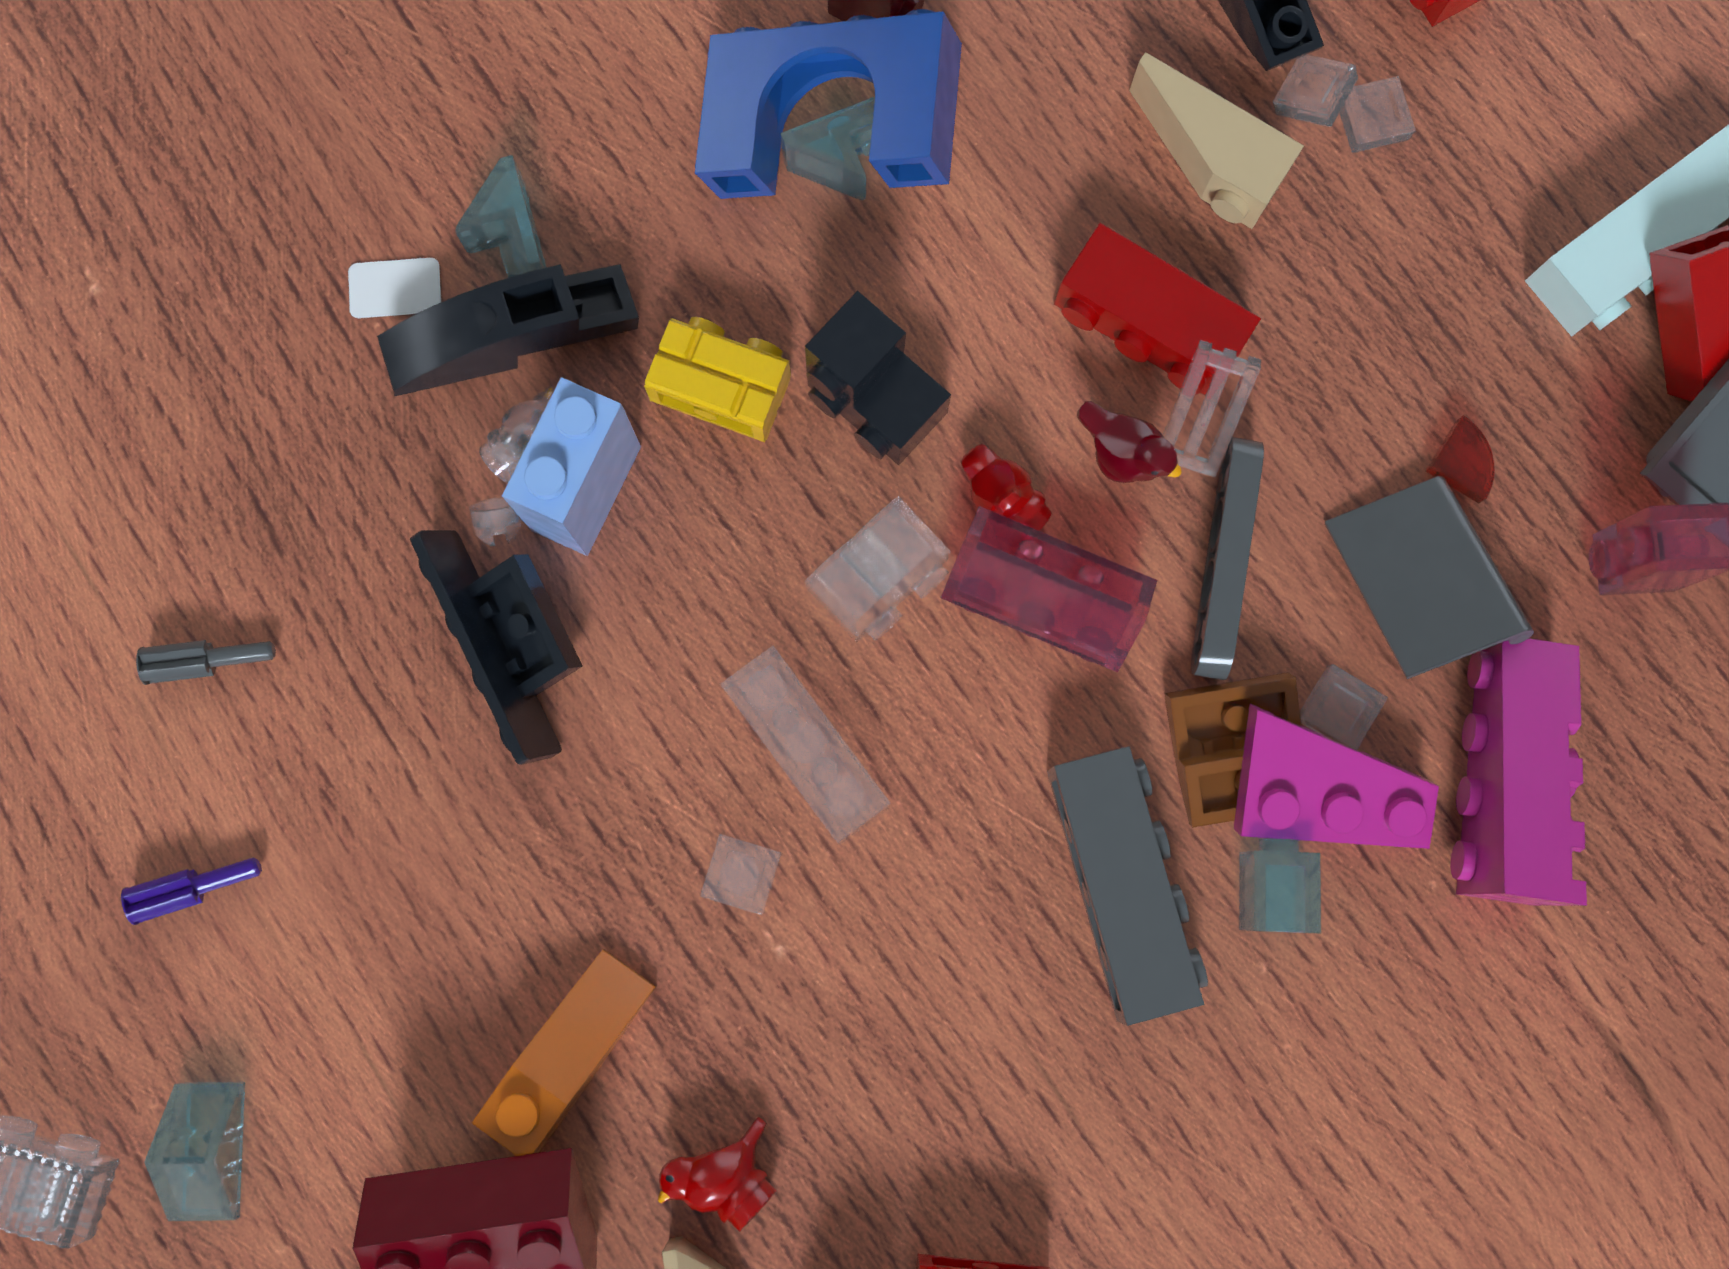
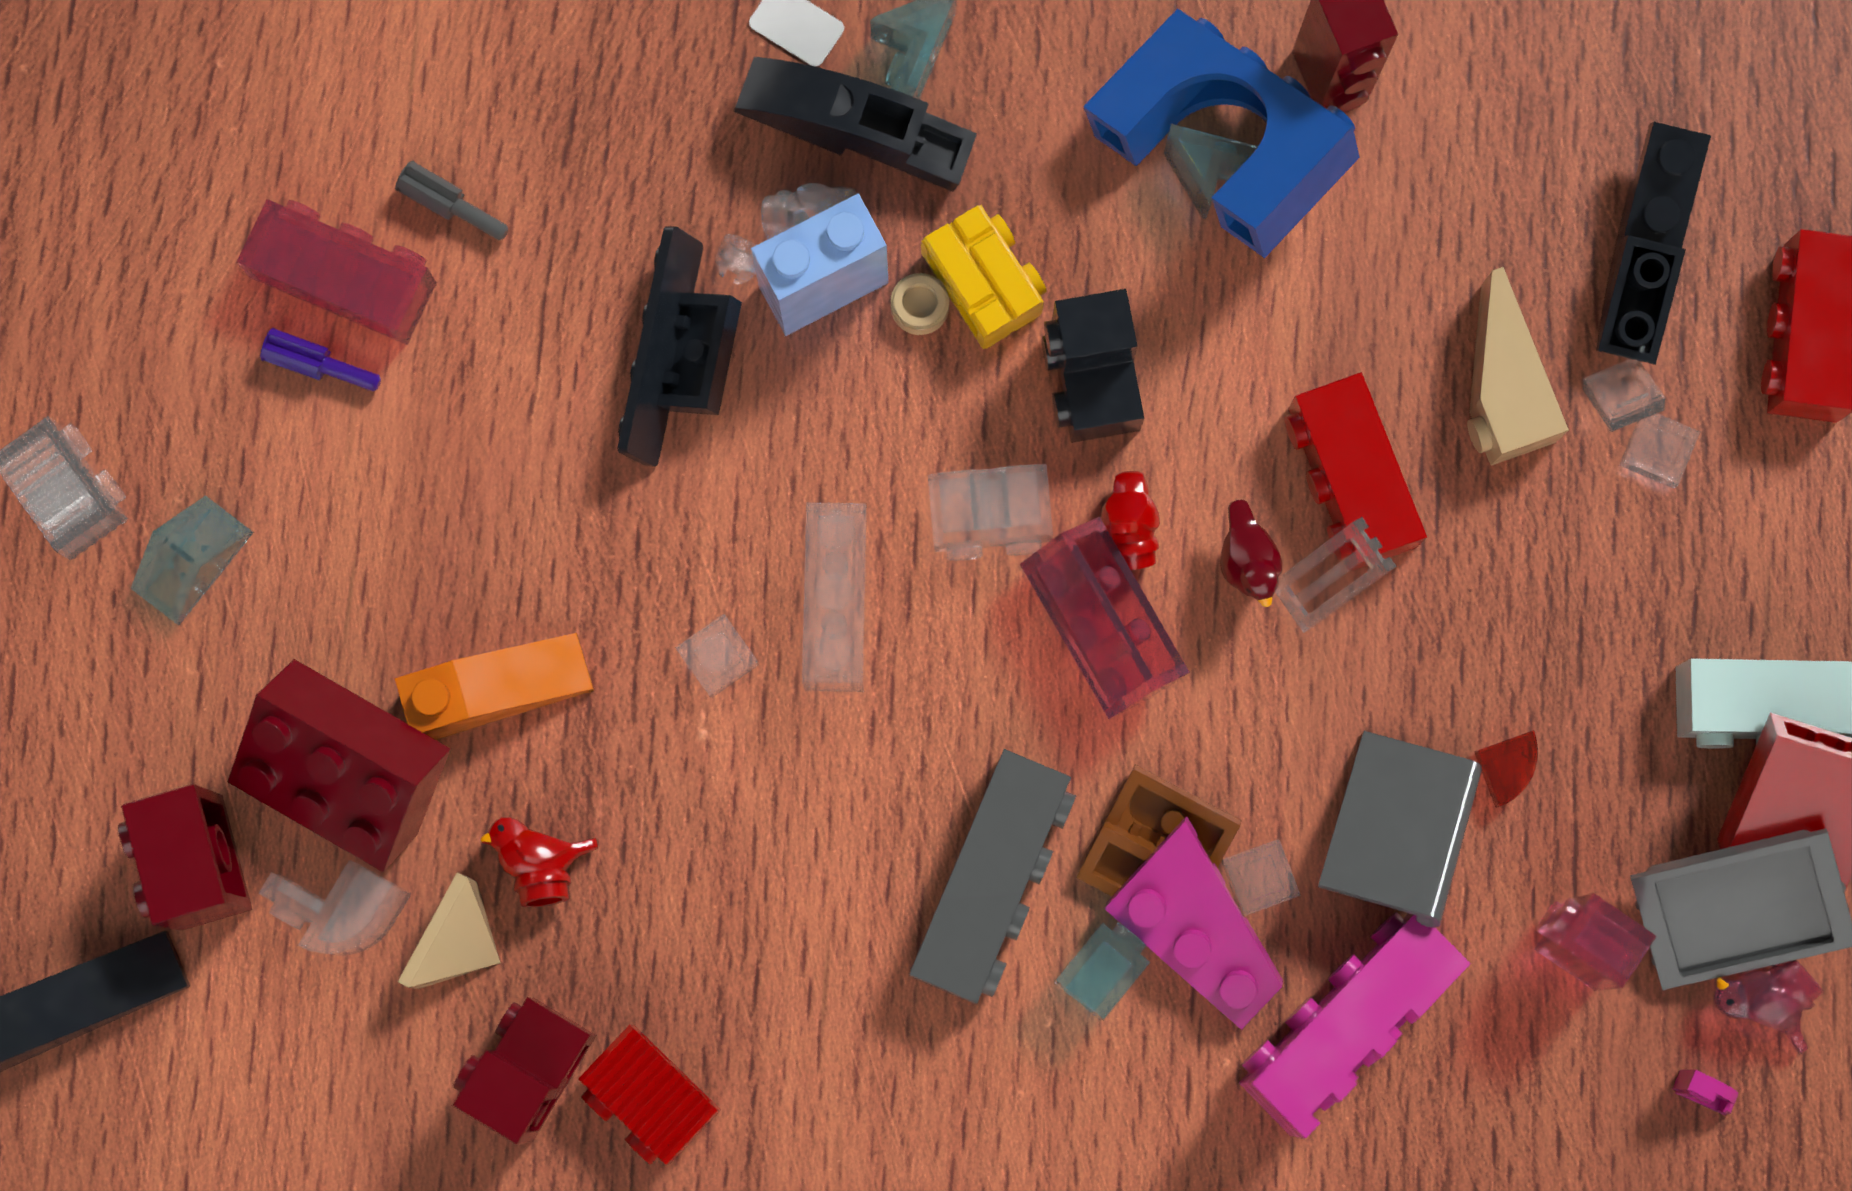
camera: 40 degrees right, 0 degrees up
dark grey beam [1191,437,1264,680] -> none
none -> clear pink brick [236,199,437,345]
none -> tan tile [891,273,949,335]

